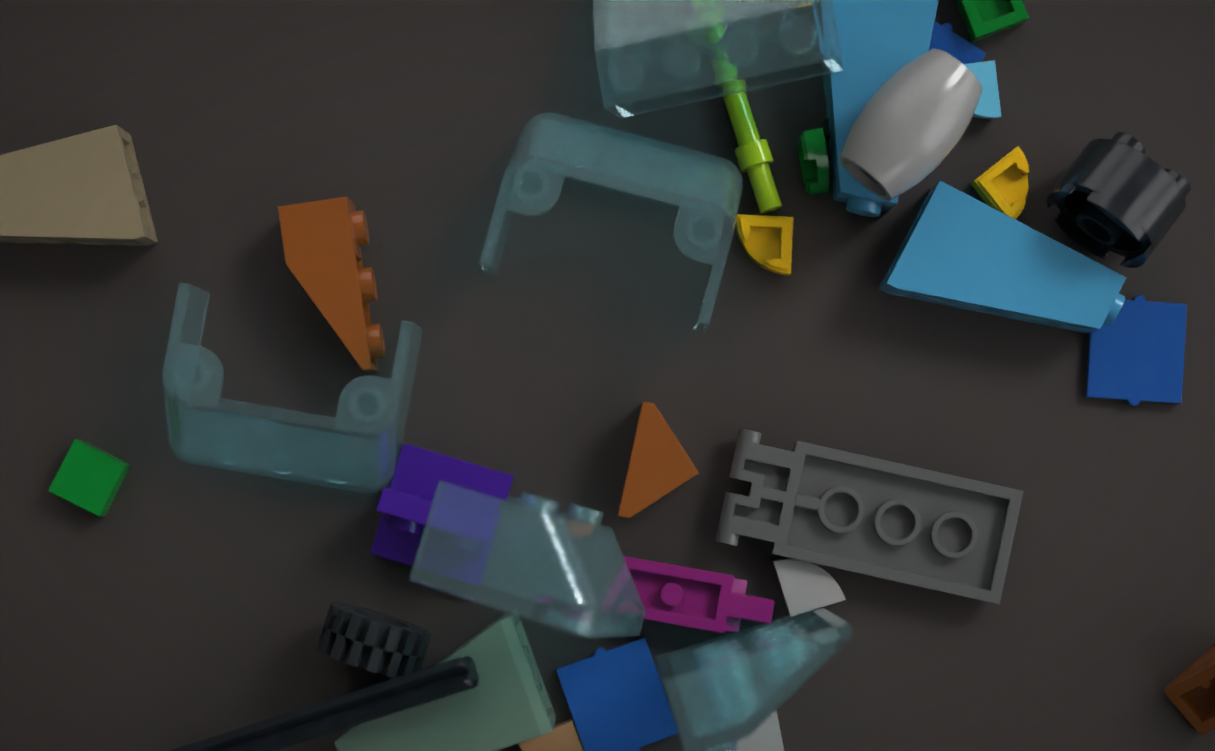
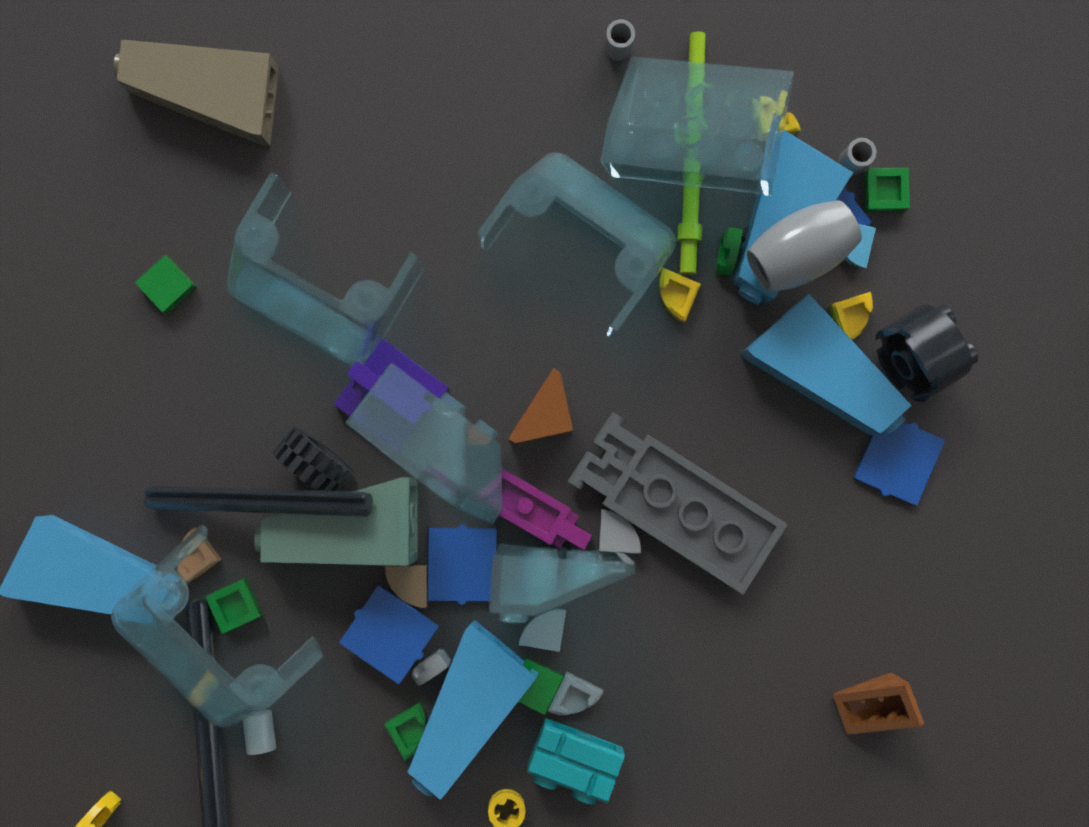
camera: 20 degrees right, 0 degrees up
dark orange slope [278,196,386,373] -> none

